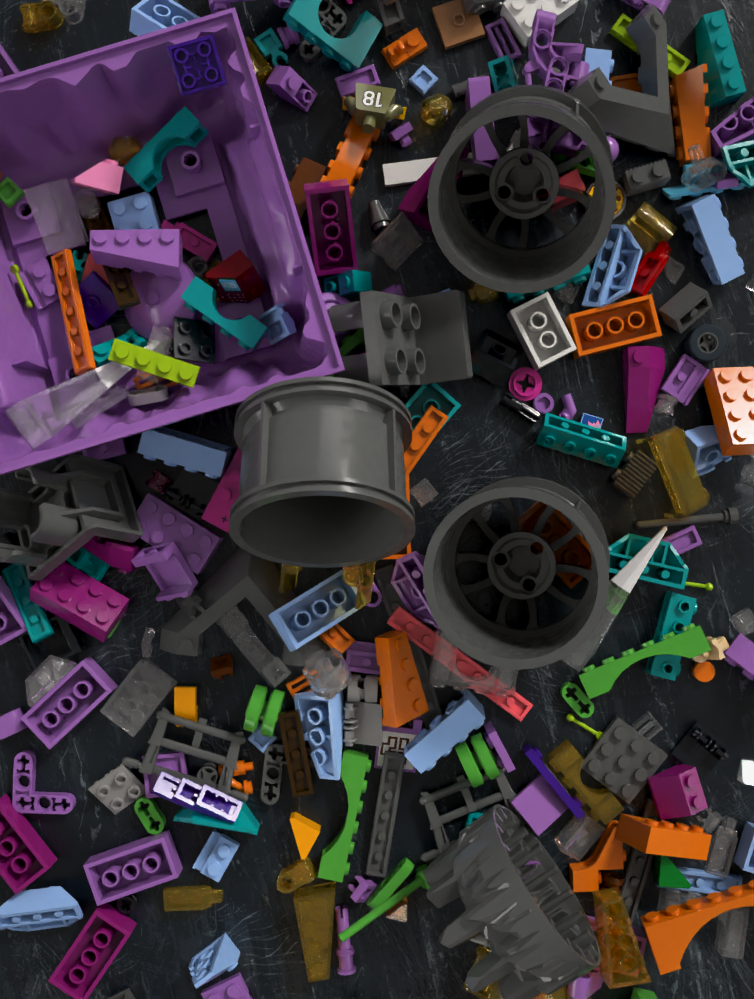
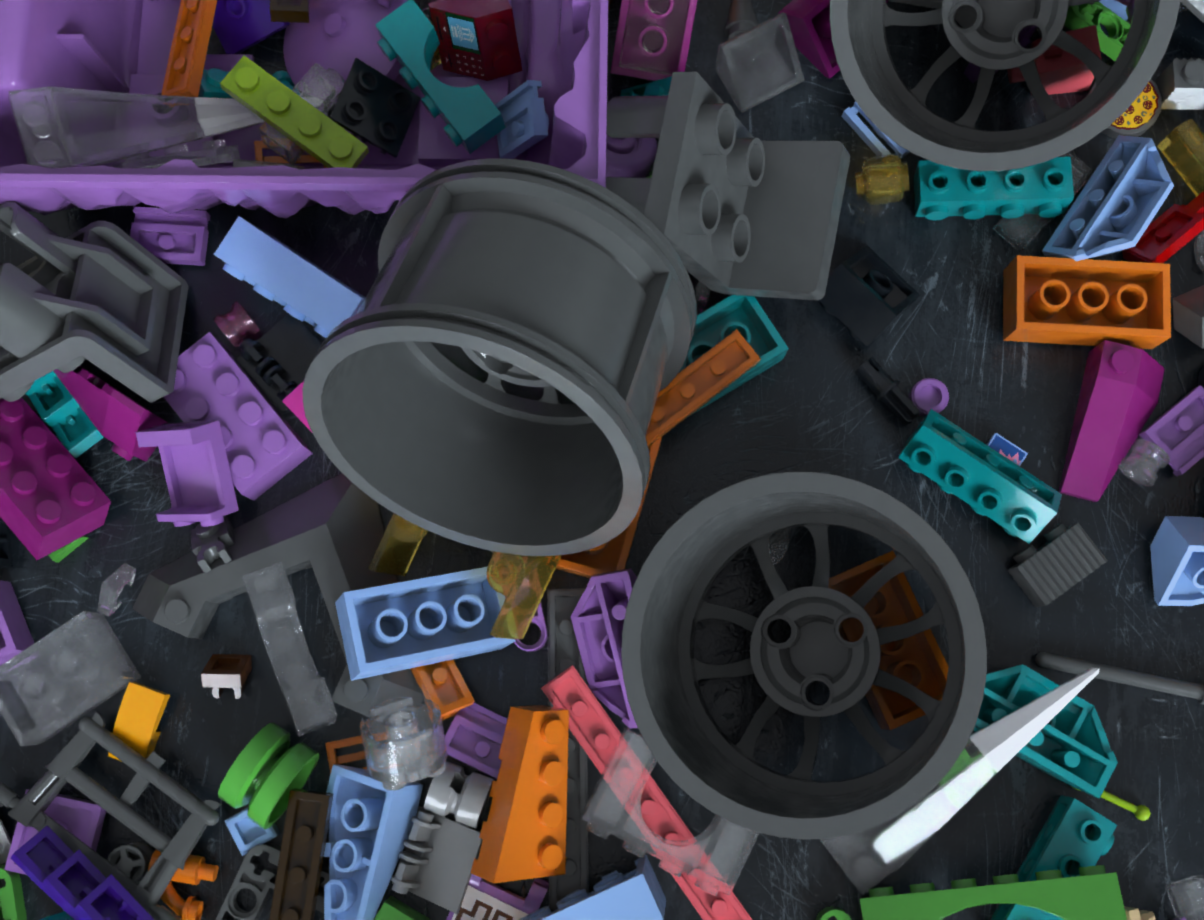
camera: 20 degrees right, 10 degrees down
clear slope [410,478,438,507] -> none
white brick [507,292,577,371] -> none
dark pink gear [509,367,542,401] -> none
medium lavender arm [558,393,577,420] -> none
clear yellow windscreen [635,426,710,518] -> none
medium lavender tile [661,525,703,555] -> none

